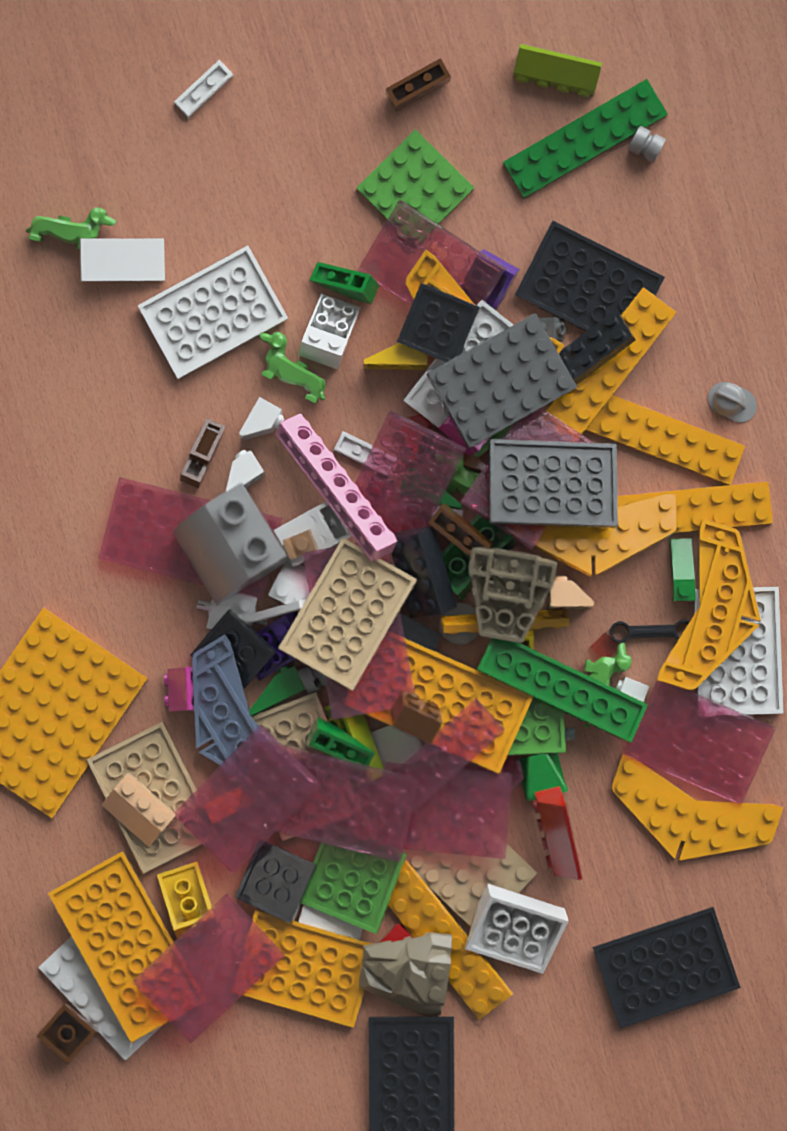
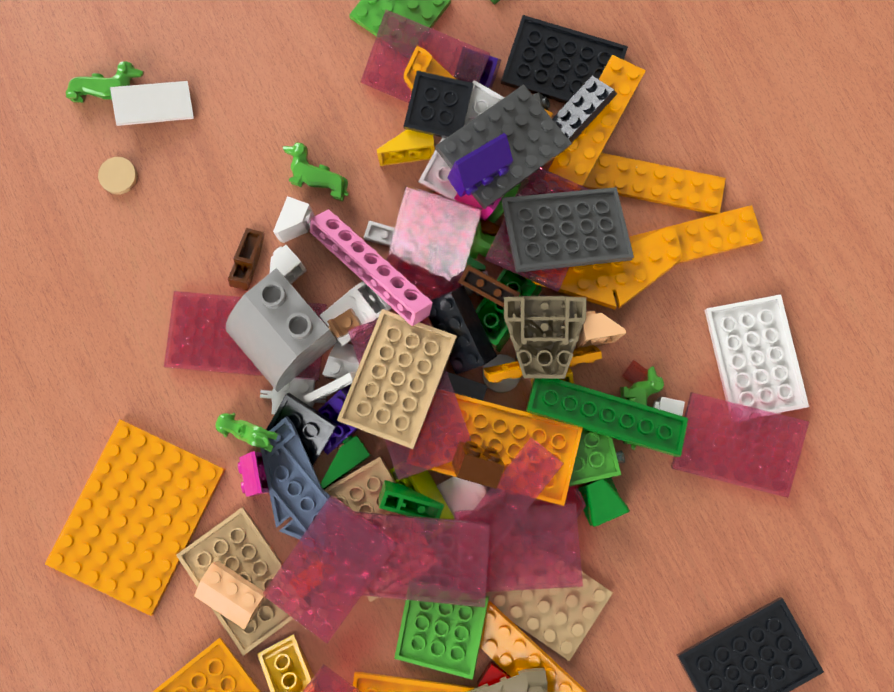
camera: 10 degrees left, 5 degrees down
white plate [138,246,288,380] -> none
black plate [235,839,318,924] -> none
white slope [298,294,361,370] -> none
light grey wheel [298,666,336,695] -> none
white tile [299,905,363,940] -> none
green slope [309,262,379,304] -> none
white slope [465,884,568,974] -> none
red slope [533,786,583,880] -> none
black piece [609,620,690,643] -> none
light orange wing [612,753,783,861] -> none
light orange wing [656,519,761,690] -> none
slope [670,538,696,602] -> none
light grey piece [708,382,757,422] -> none
none -> tan tile [98,157,138,195]
none -> bright green animal [215,413,278,452]
none -> dark purple slope [447,133,513,197]

